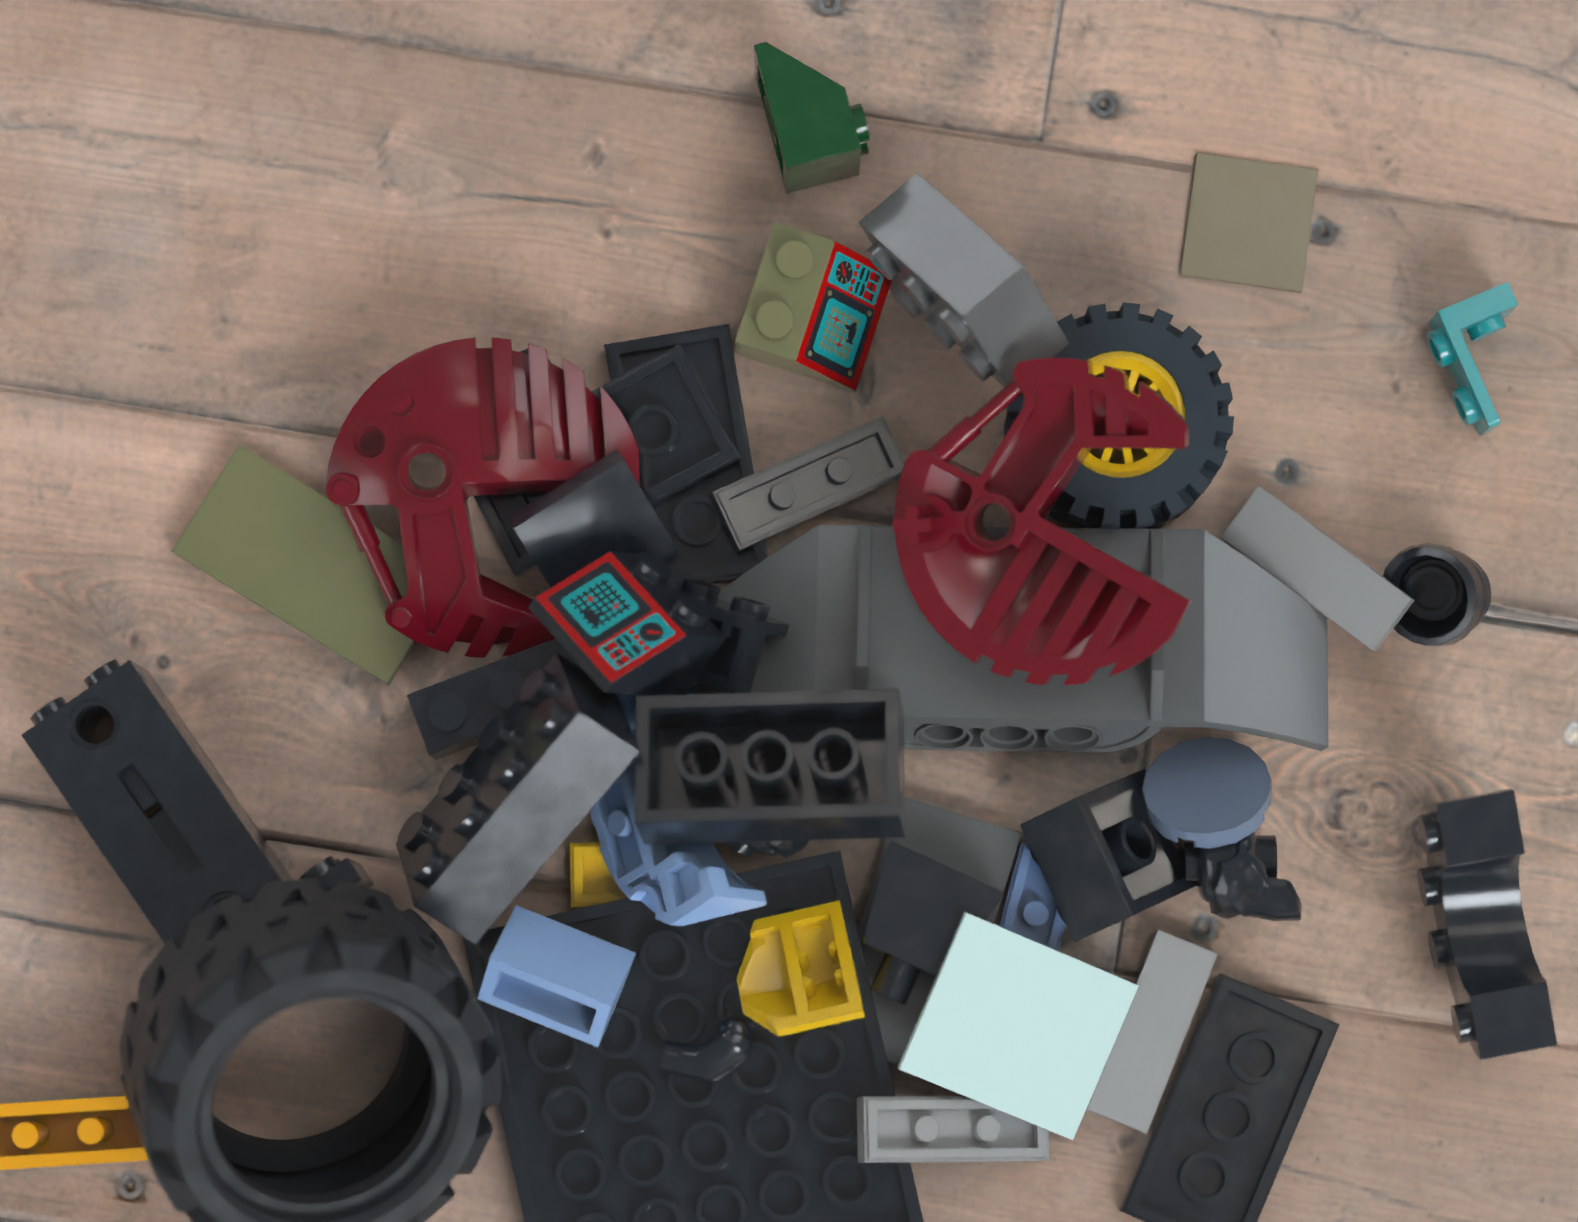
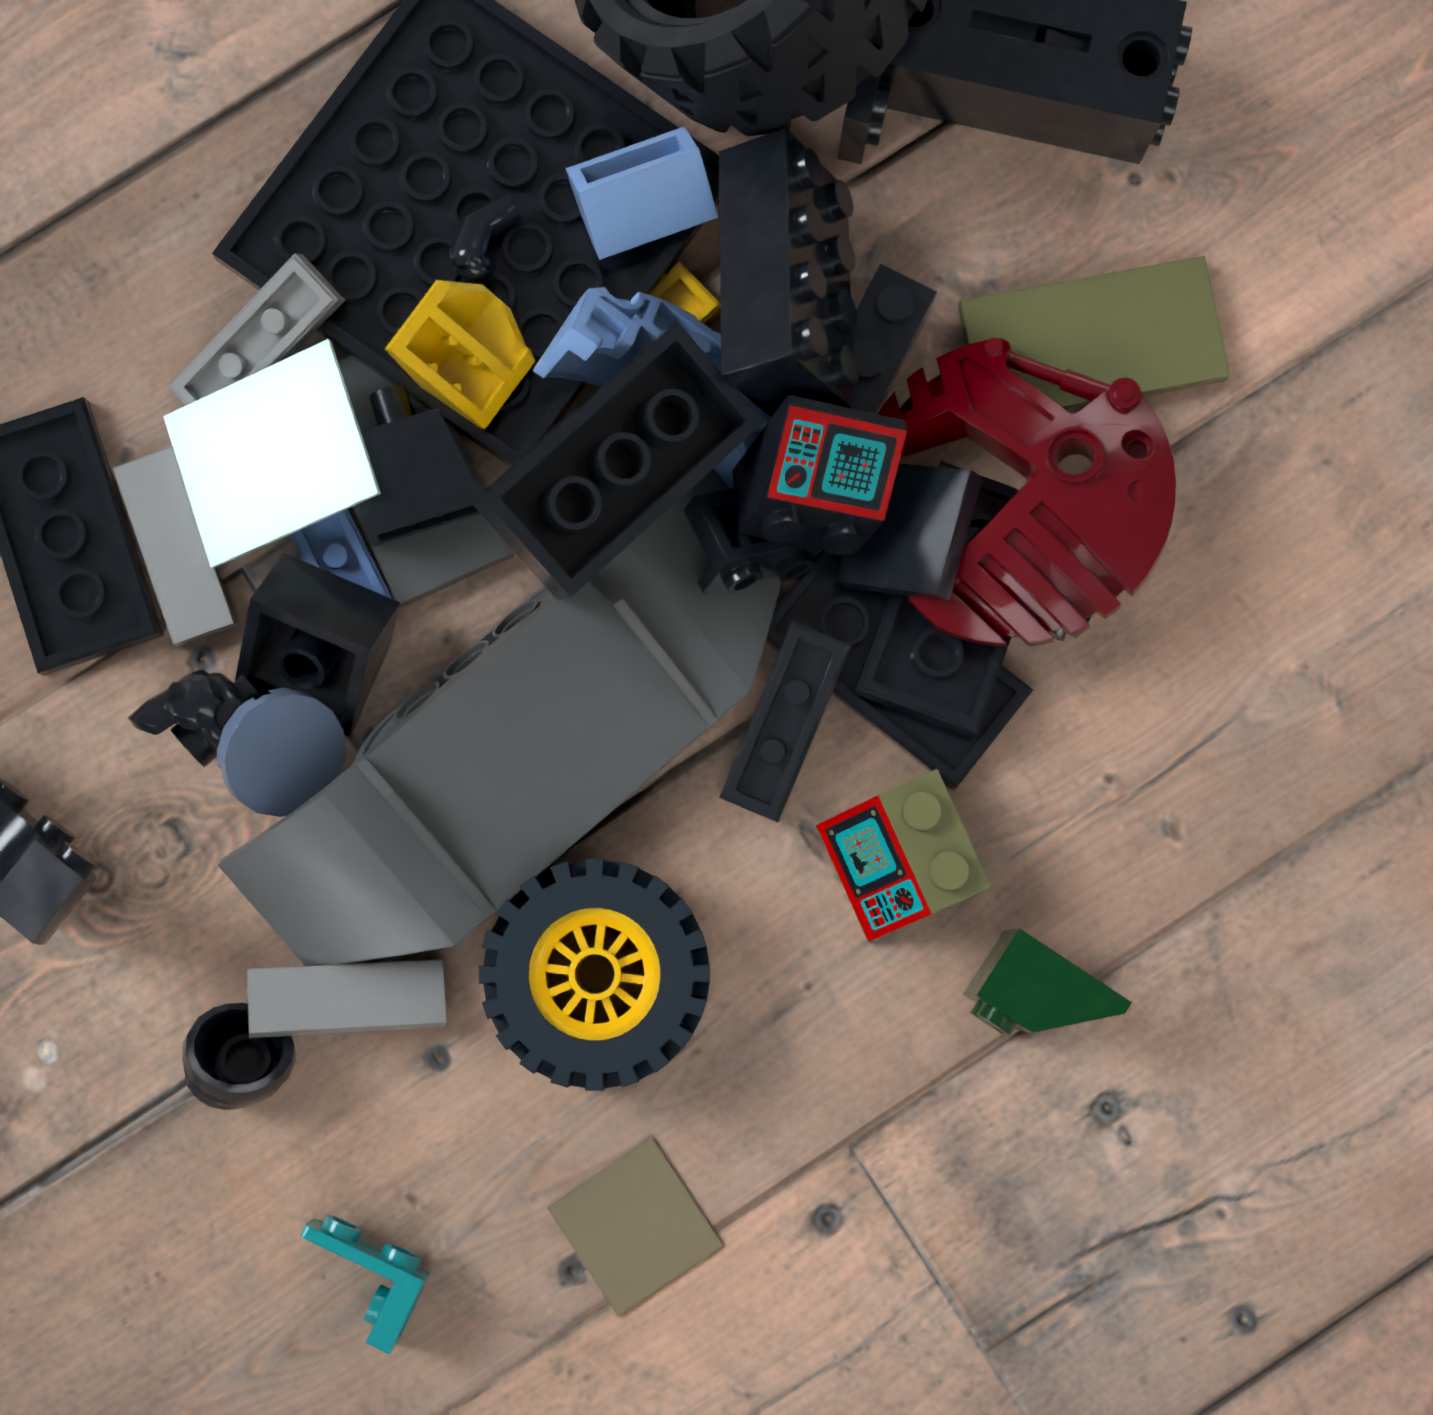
camera: 135 degrees right, 0 degrees up
dark grey brick [859,173,1070,387] -> none
dark red piece [892,357,1193,686] -> none

